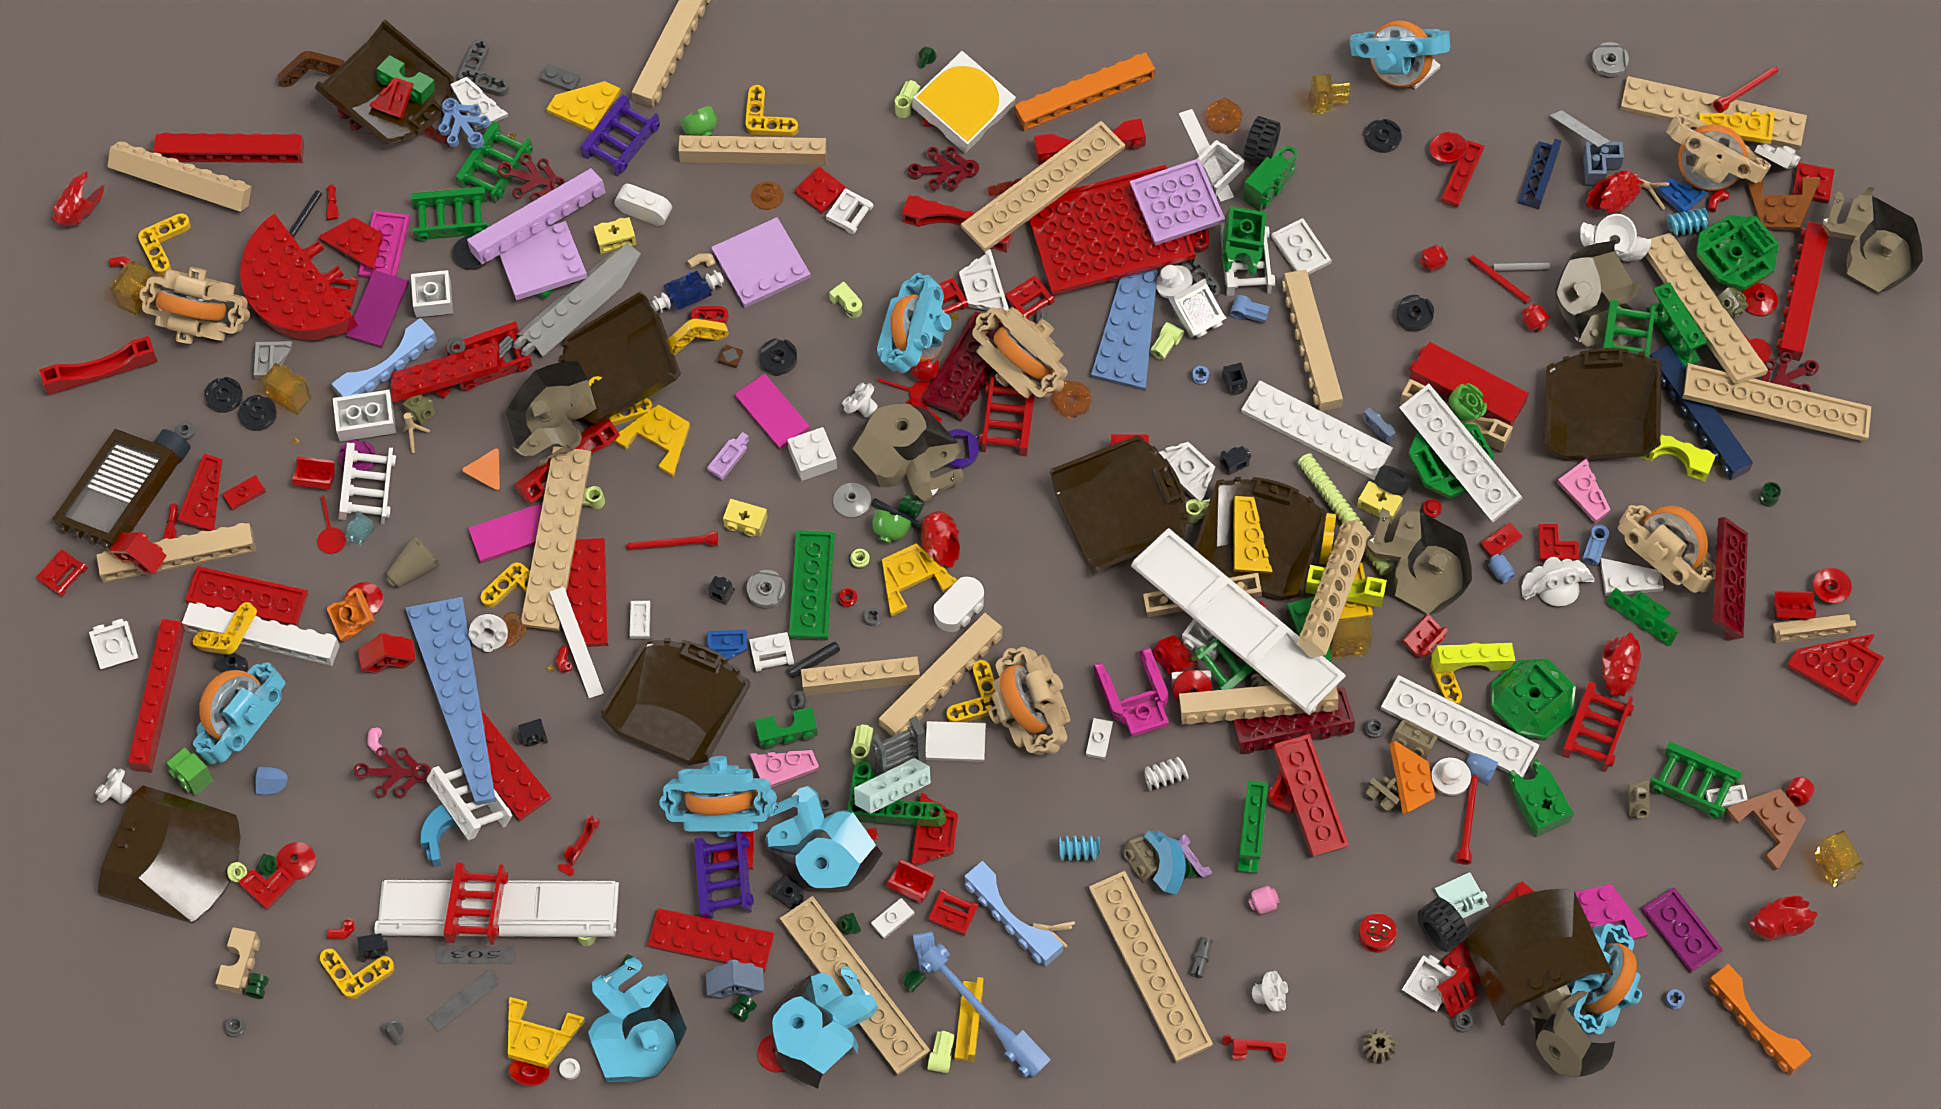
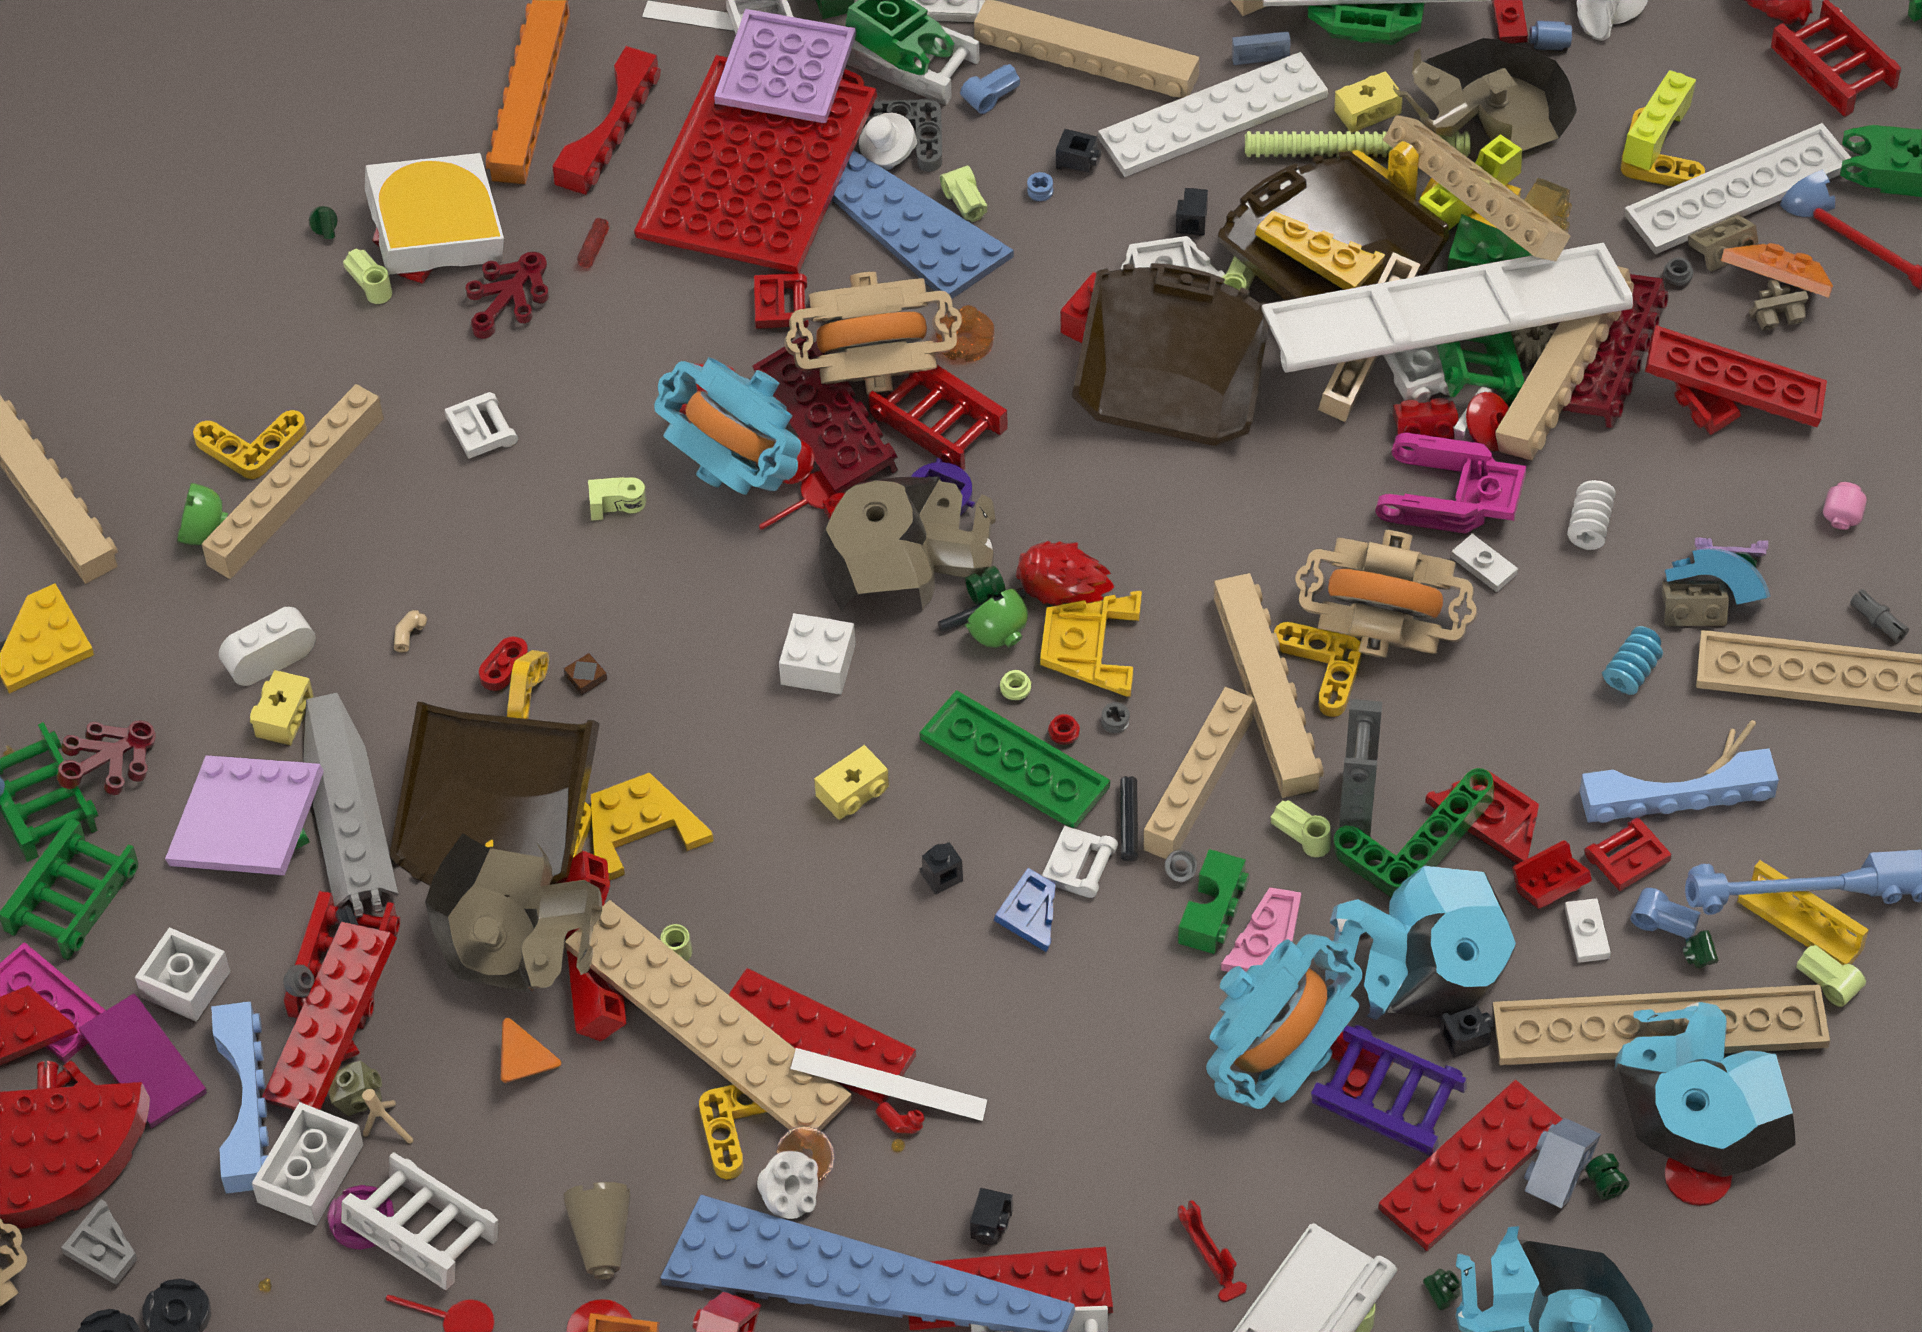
camera: 55 degrees left, 10 degrees down
clear yellow brick [262,363,311,415] -> none
red bracket [292,456,335,490] -> none
clear light blue brick [345,511,375,546] -> none
black tile [453,235,487,270] -> none
lavender brick [467,168,606,264] -> none
dark pink tile [468,504,542,563] -> none
dark purple fence [580,94,660,177] -> none
dark brown windscreen [601,638,751,765] -> none
red piece [626,531,719,550] -> none
white plate [630,601,651,639] -> none
clear blue plate [652,270,724,313] -> none
lavender hinge [707,432,749,481] -> none
lavender plate [711,217,811,308] -> none
dark pink tile [735,374,810,450] -> none
light grey plate [747,570,785,608] -> none
clear orange piece [751,181,784,210] -> none
black plate [760,338,797,376] -> none
red plate [795,166,846,214] -> none
light grey dish [833,483,871,518] -> none
dark green plate [839,913,861,934] -> none
white plate [842,383,878,417] -> none
light aqua brick [854,758,931,813] -> none
red arch [902,195,1014,253] -> none
white tile [926,721,986,762] -> none
white brick [934,577,984,632] -> none
white wing [959,249,1009,312] -> none
tan plate [961,121,1125,252] -> none
white window [1169,279,1226,338] -> none
green fence [1238,780,1268,874] -> none
black tyre [1374,465,1411,495] -> none
bracket [1401,614,1448,658] -> none
red plate [1423,499,1442,518] -> none
white plate [1431,758,1471,796] -> none
green piece [1491,659,1575,741] -> none

